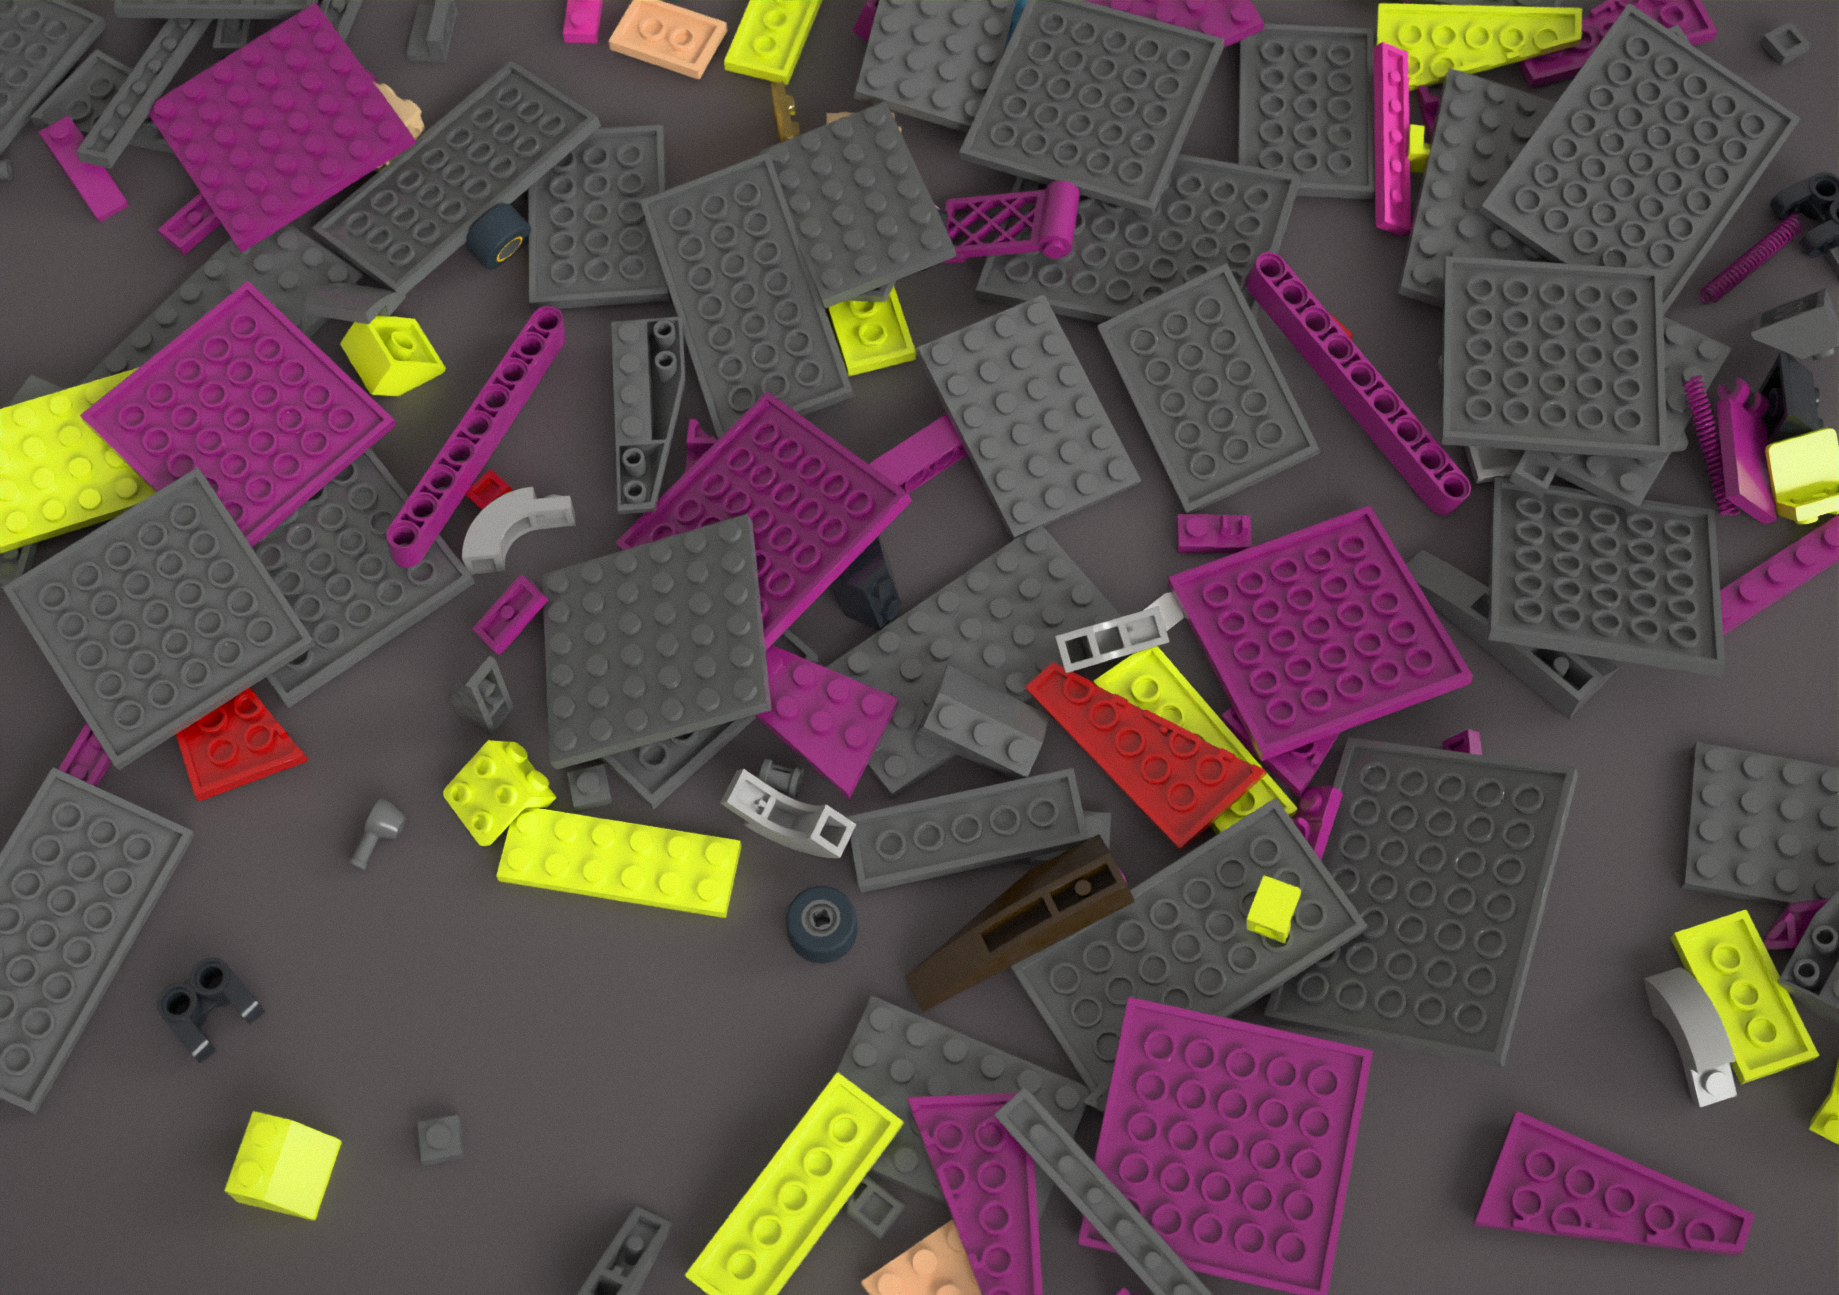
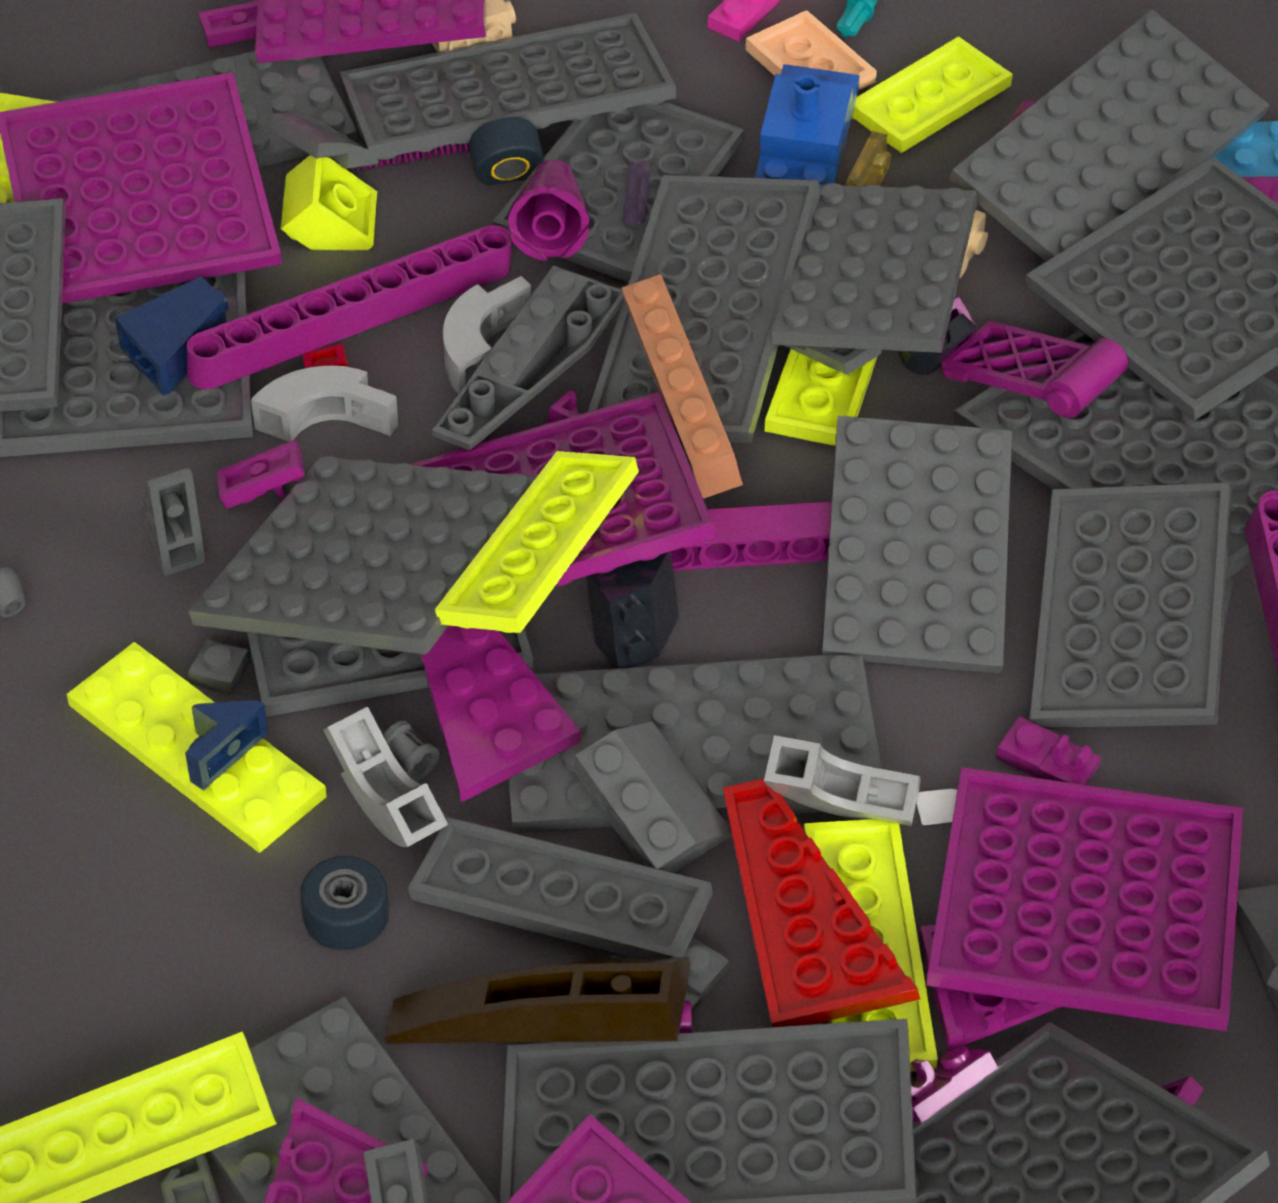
camera: 30 degrees right, 15 degrees down
neon yellow bracket [443,740,557,846] -> none
neon yellow panel [1246,875,1301,944] -> none
none -> dark blue slope [115,276,228,396]
none -> dark blue slope [185,700,268,791]
none -> neon yellow plate [435,451,639,633]
none -> light grey arch [443,276,531,394]
none -> magenta cone [508,160,590,261]
none -> nougat brick [621,274,743,499]
none -> clear purple axle [623,160,650,225]
none -> blue brick [755,64,860,185]

